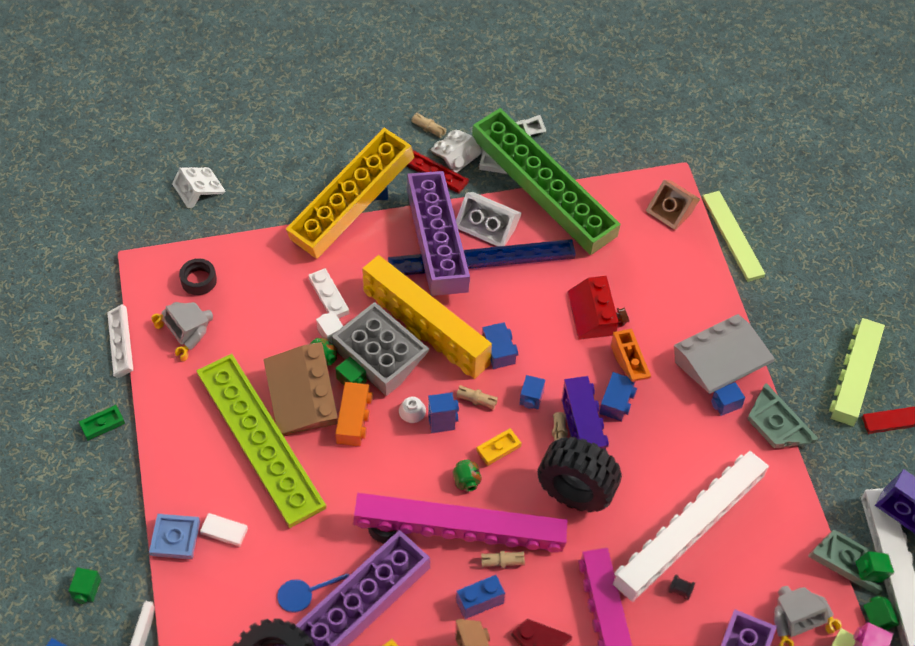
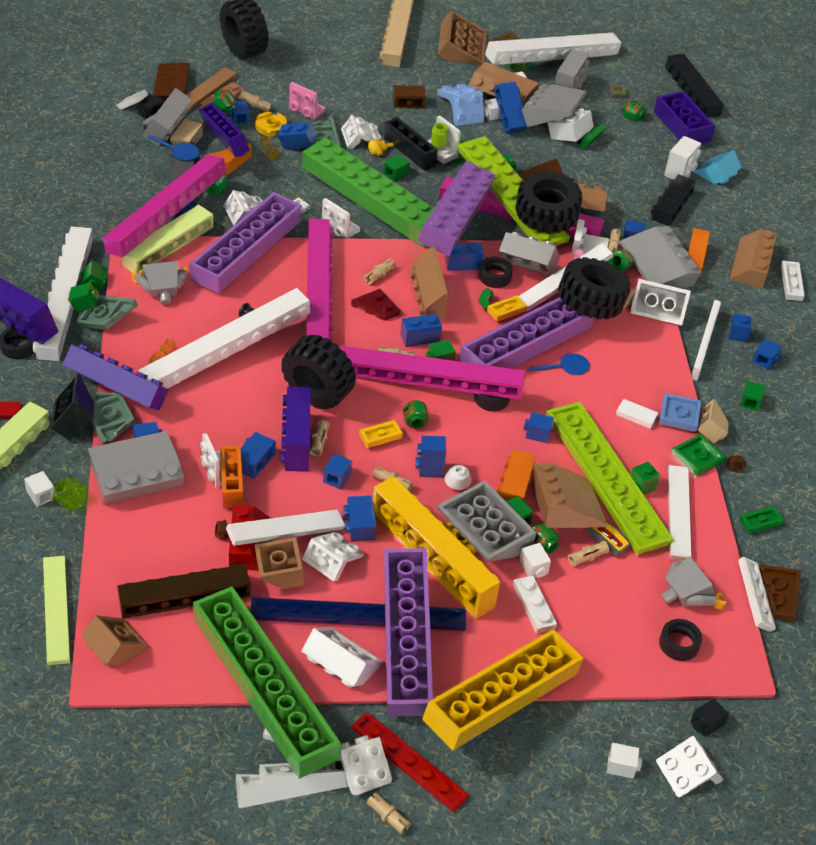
camera: 175 degrees left, 10 degrees down
none -> white brick [24,471,56,507]
none -> black slope [51,374,95,441]
none -> clear neon green brick [52,475,88,511]
none -> dark purple brick [62,344,169,411]
none -> dark brown brick [117,564,251,619]
none -> piece [149,339,177,364]
none -> white bracket [200,433,222,488]
none -> white tile [226,510,345,546]
none -> medium nougat slope [255,537,305,589]
none -> white bracket [302,532,364,582]
none -> green brick [426,340,456,361]
none -> blue brick [523,412,554,443]
none -> tan pin [568,541,609,567]
none -> slope [586,521,631,557]
none -> white brick [607,743,642,779]
none -> green brick [631,461,660,495]
none -> white tile [668,465,691,561]
none -> green tile [671,434,727,477]
none -> black brick [691,698,729,737]
none -> tan slope [697,399,729,444]
none -> reddish brown plate [727,455,746,473]
none -> reddish brown wing [759,564,801,622]

